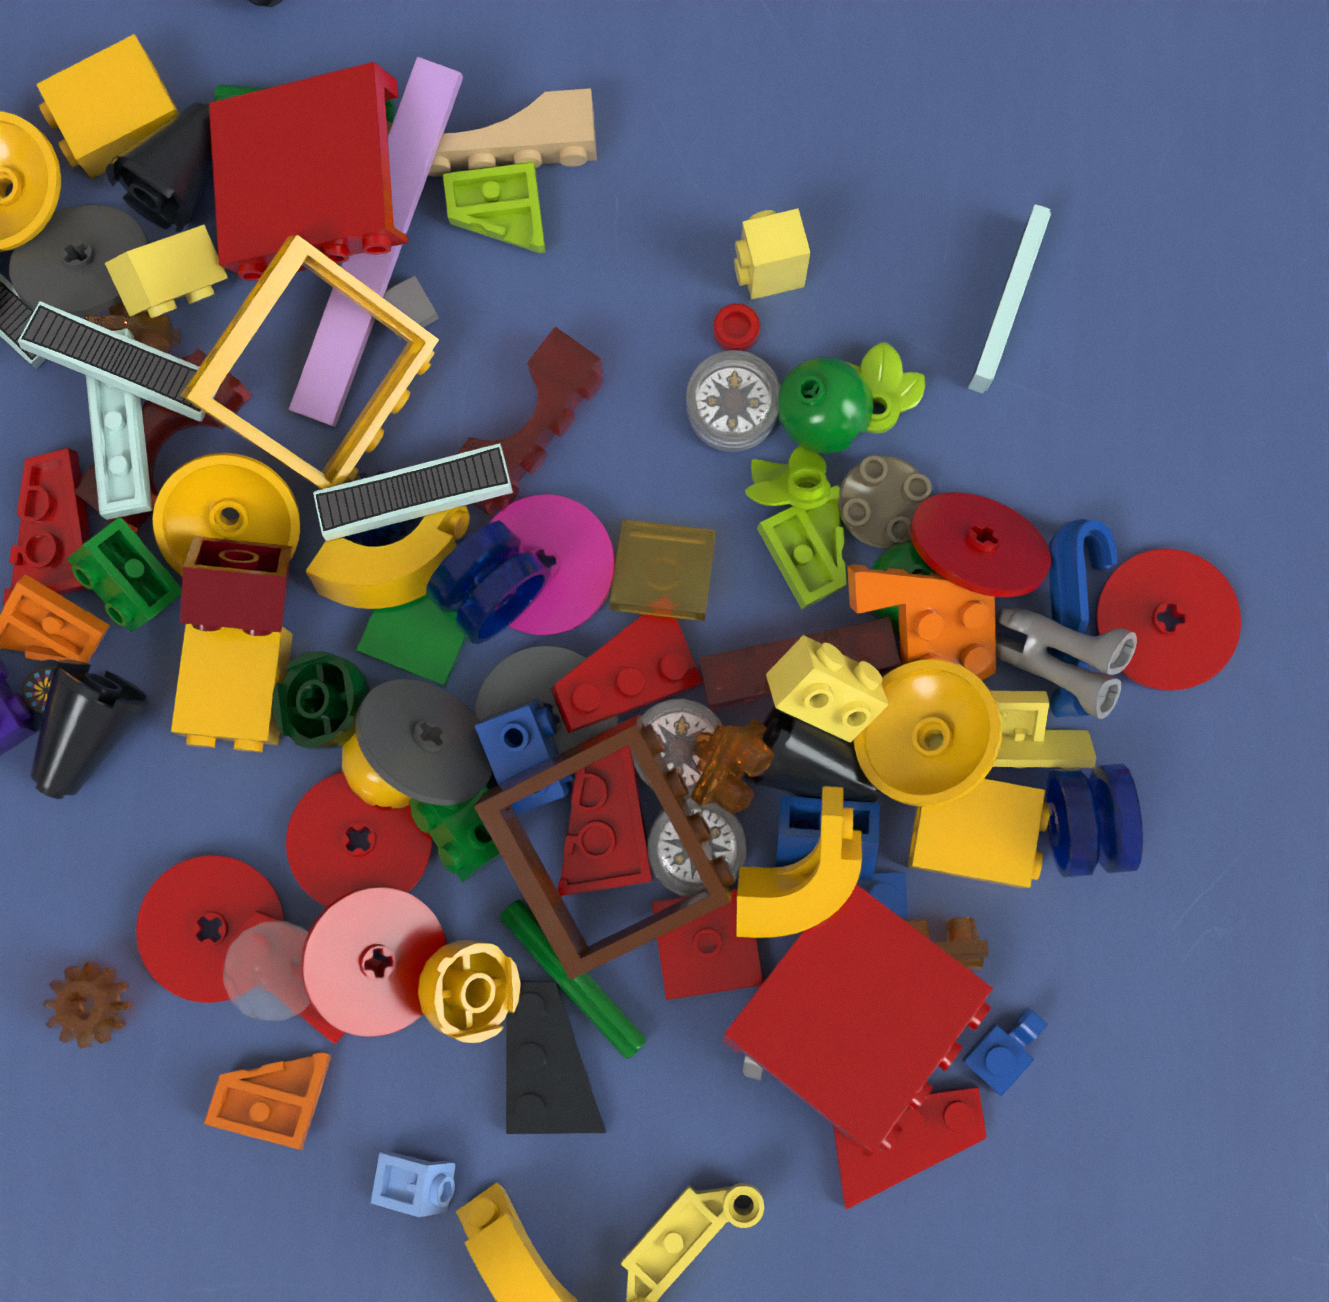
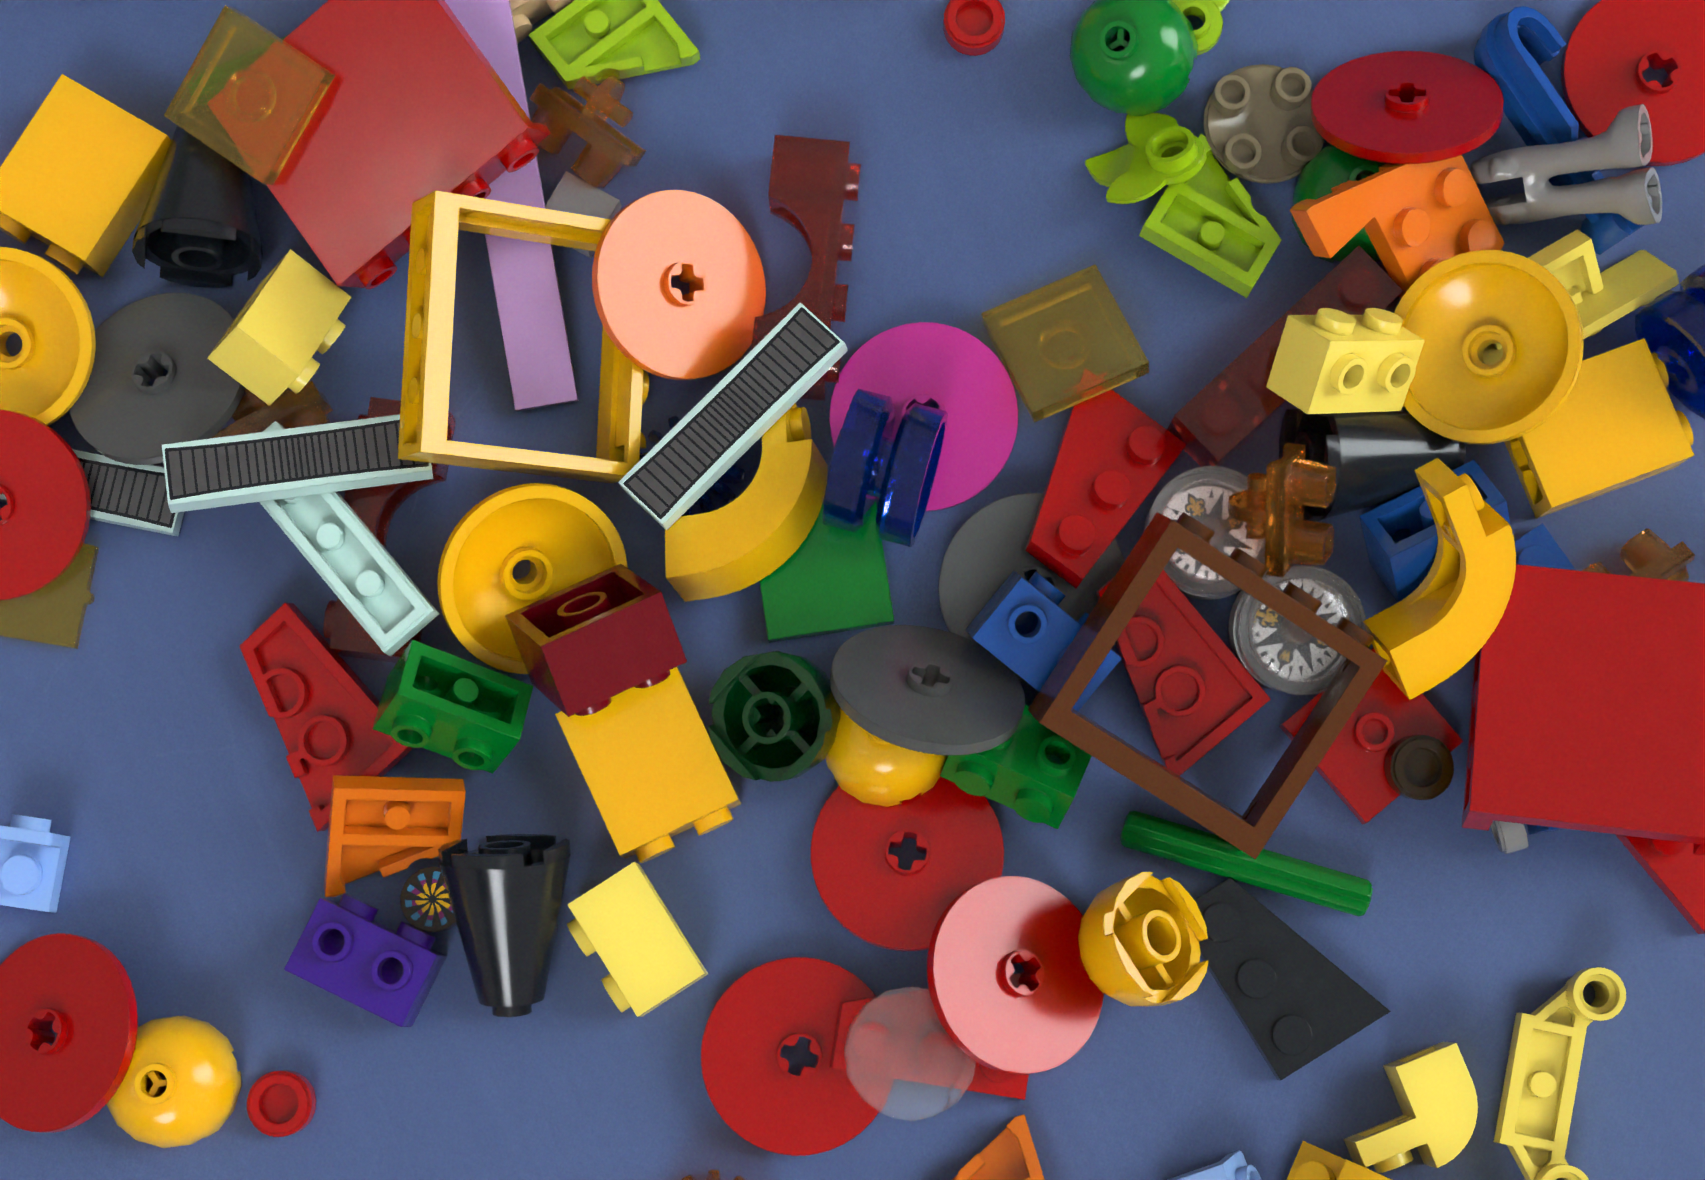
camera: 35 degrees left, 0 degrees up
clear piece [686,350,780,452] -> none
none -> clear yellow tile [164,5,335,185]
none -> clear orange hips [529,76,646,188]
none -> light yellow brick [567,862,708,1017]
none -> piece [592,190,766,380]
none -> light yellow brick [1344,1042,1478,1173]
none -> dark brown tile [1384,735,1454,800]

